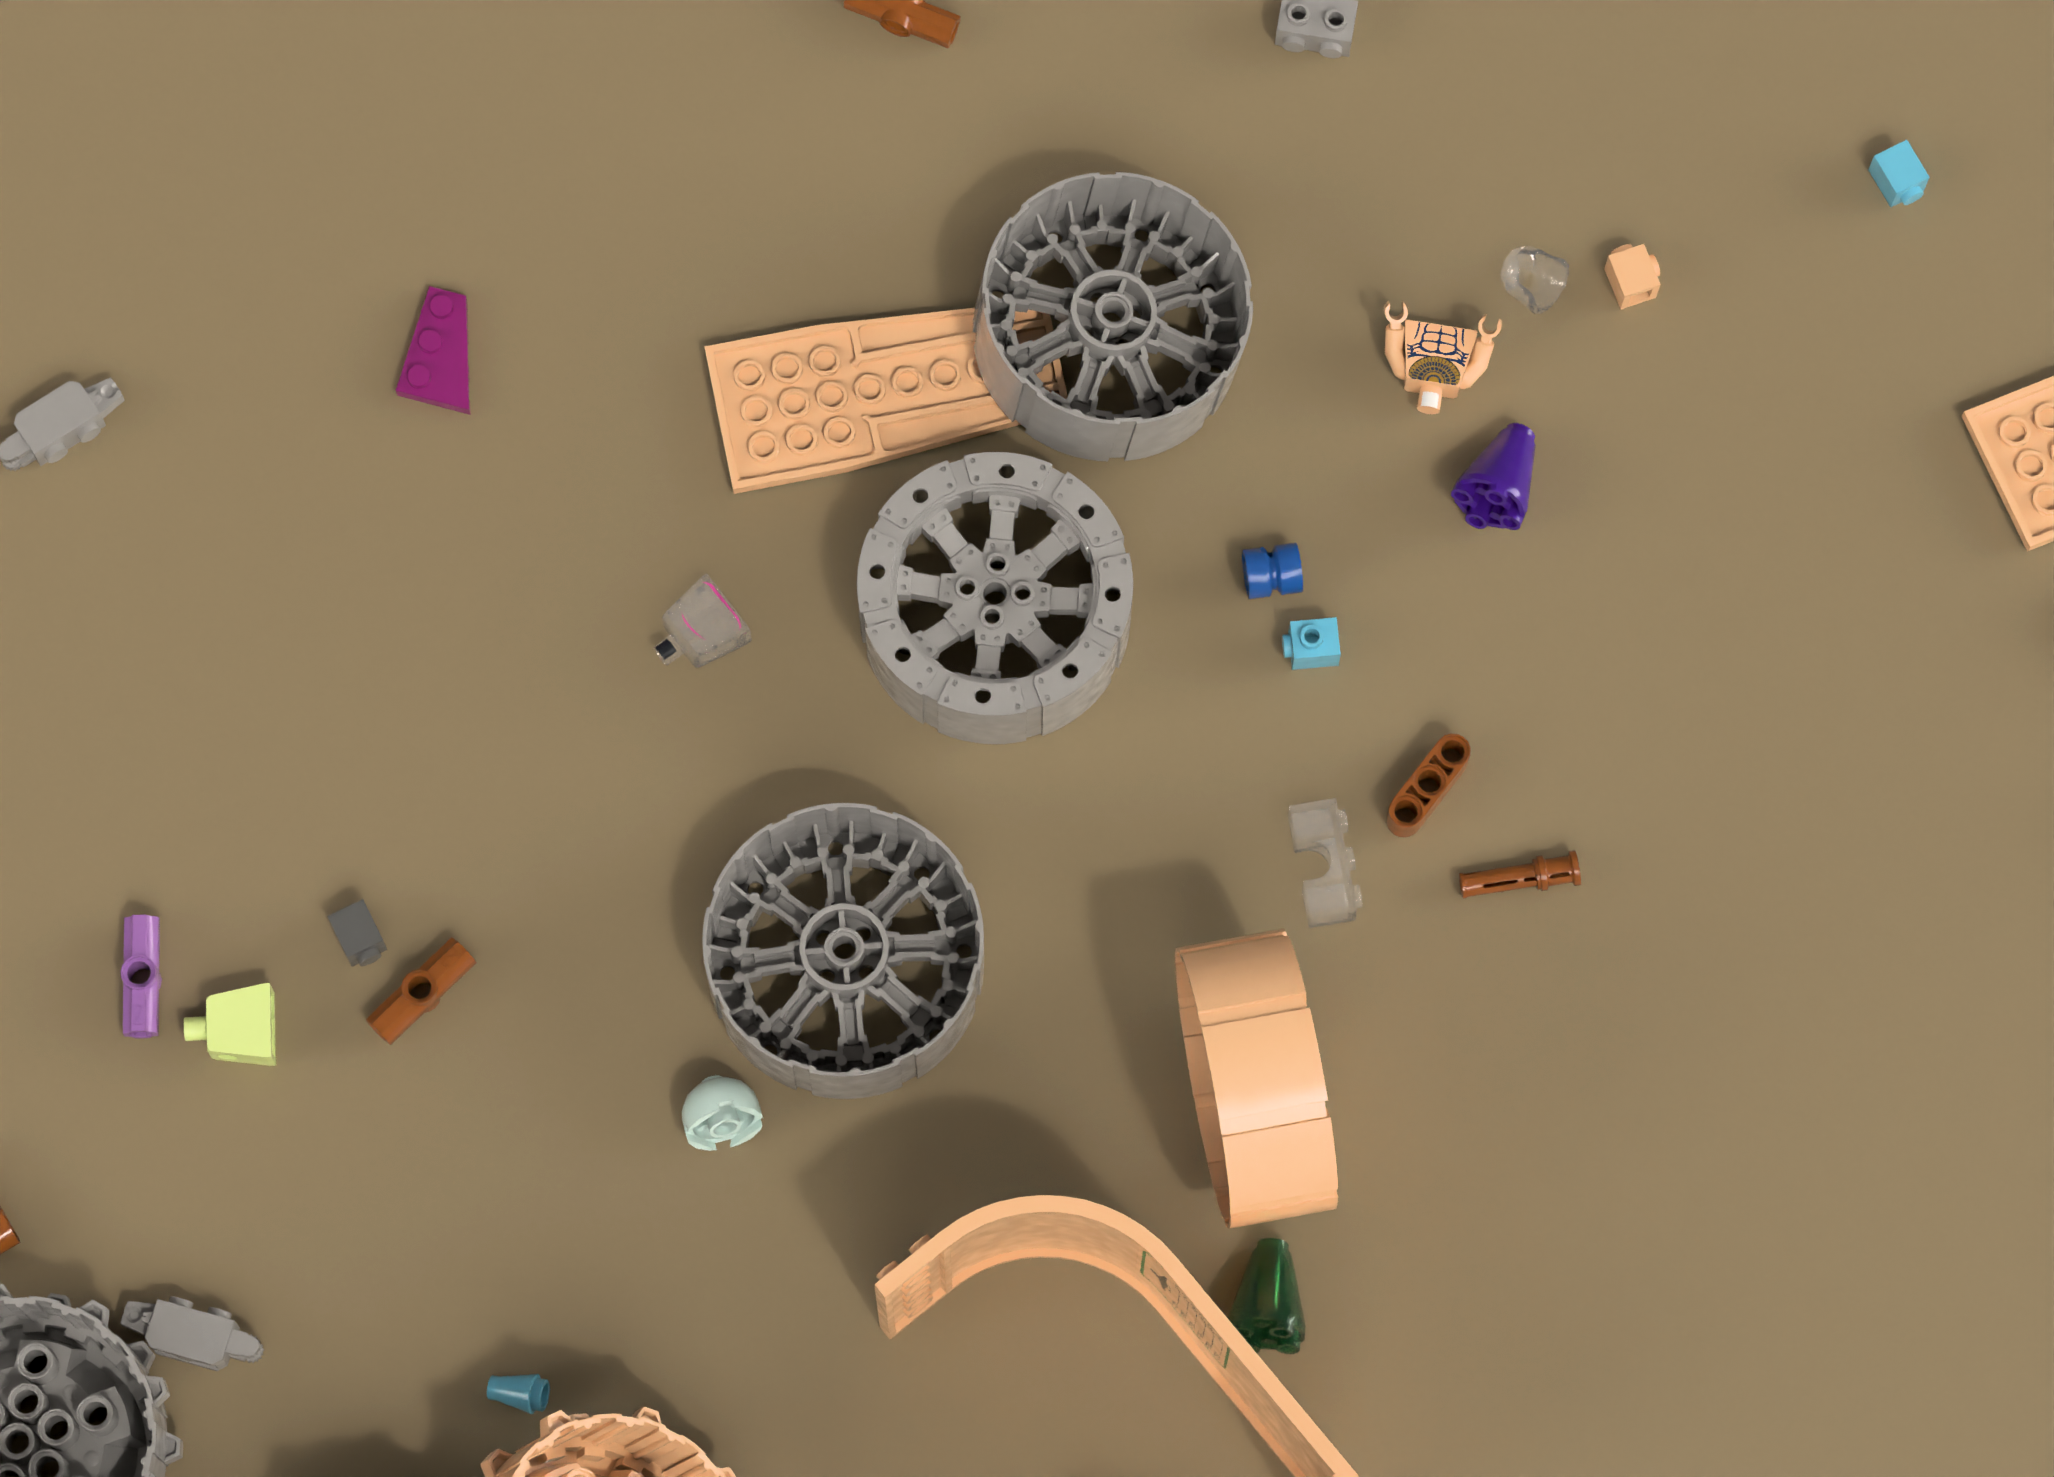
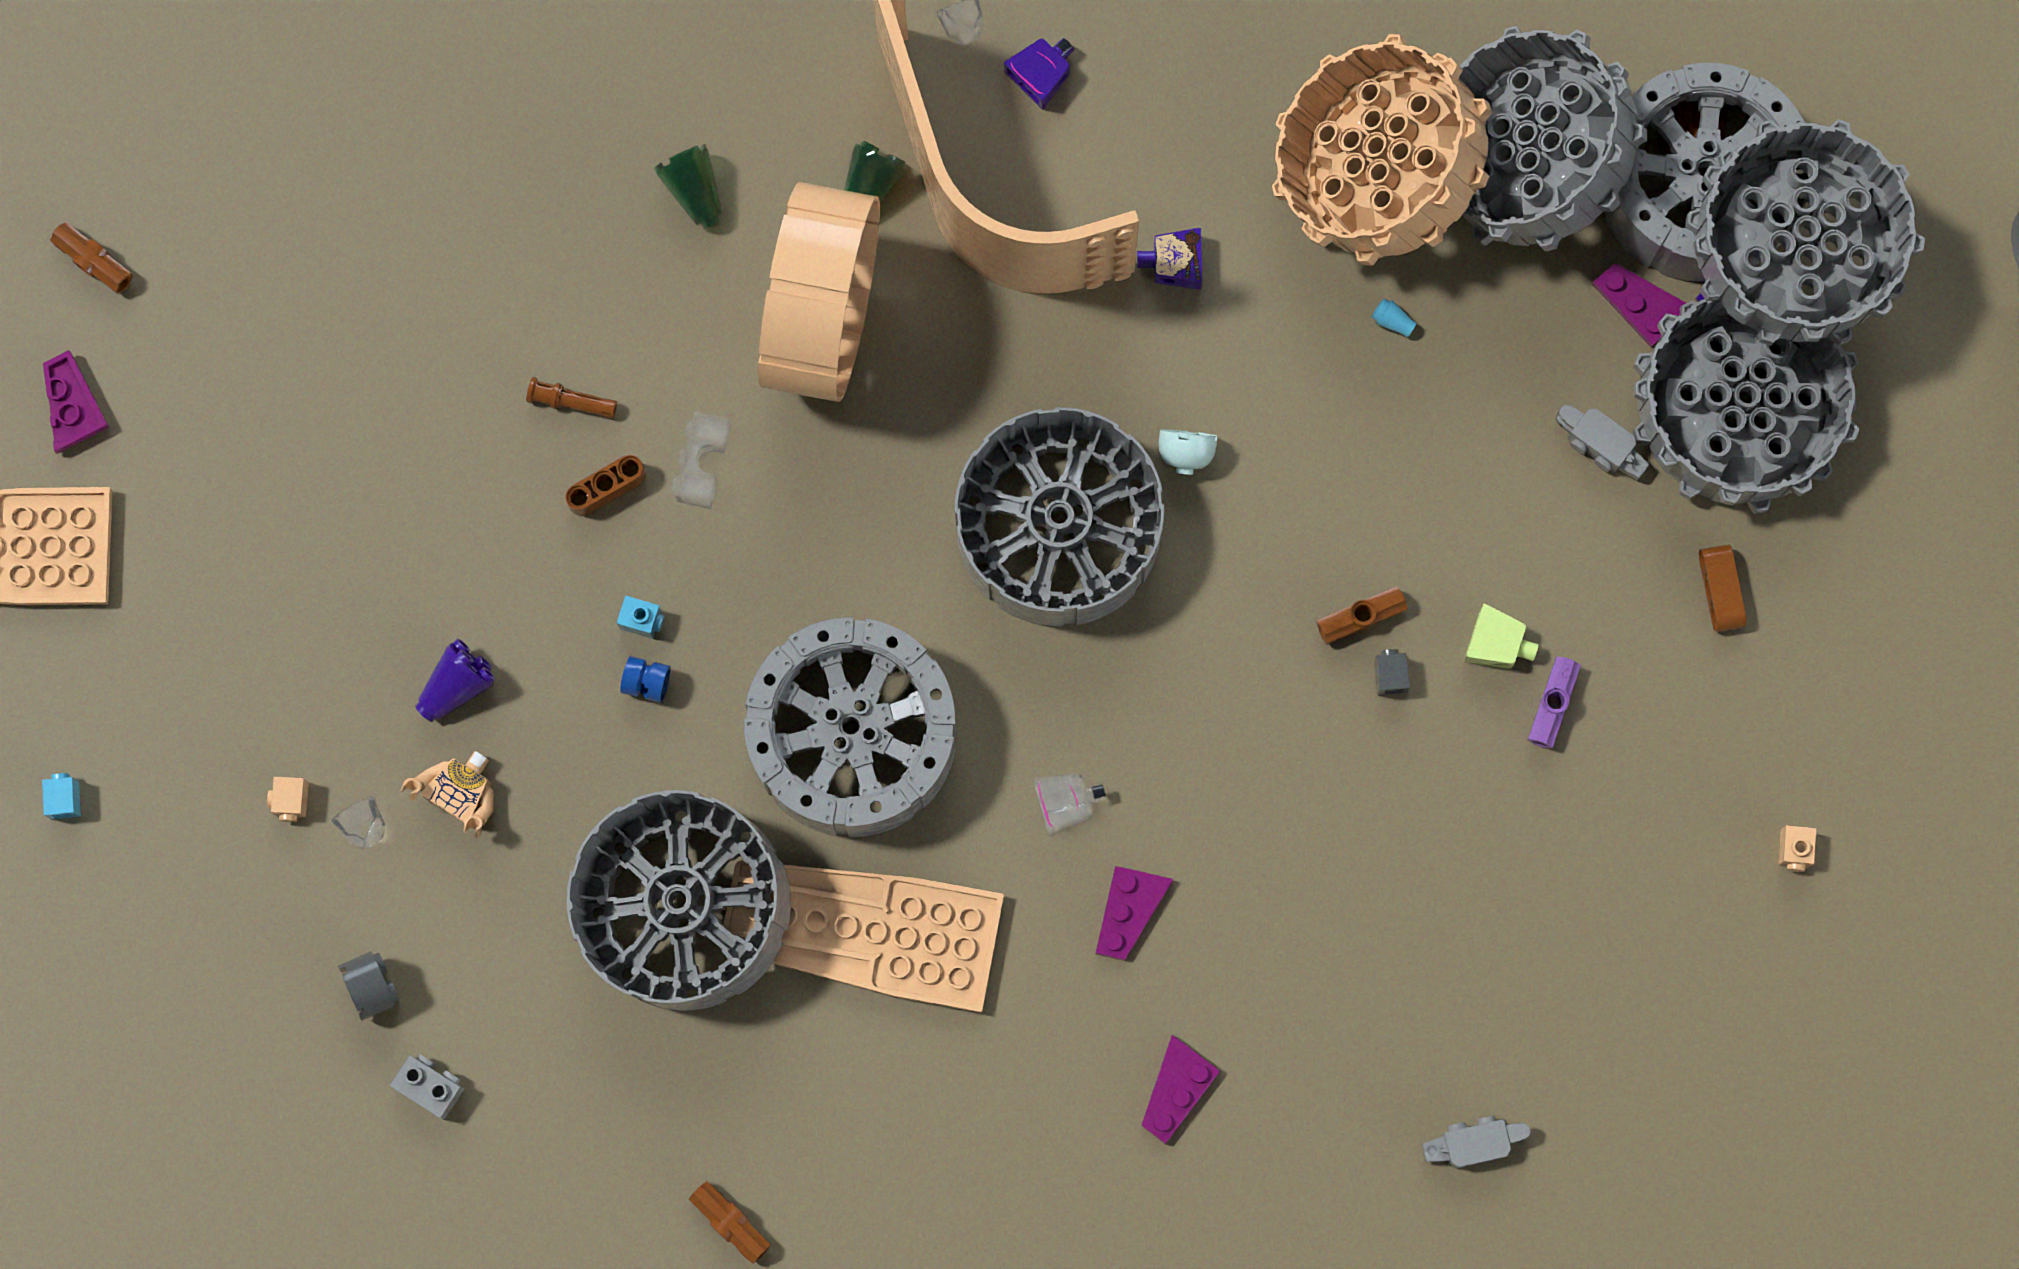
camera: 155 degrees left, 5 degrees up
none -> dark grey brick [338,951,399,1021]
none -> clear green cone [654,144,723,229]
none -> magenta wing [1095,866,1173,961]
none -> torso [1137,228,1202,289]

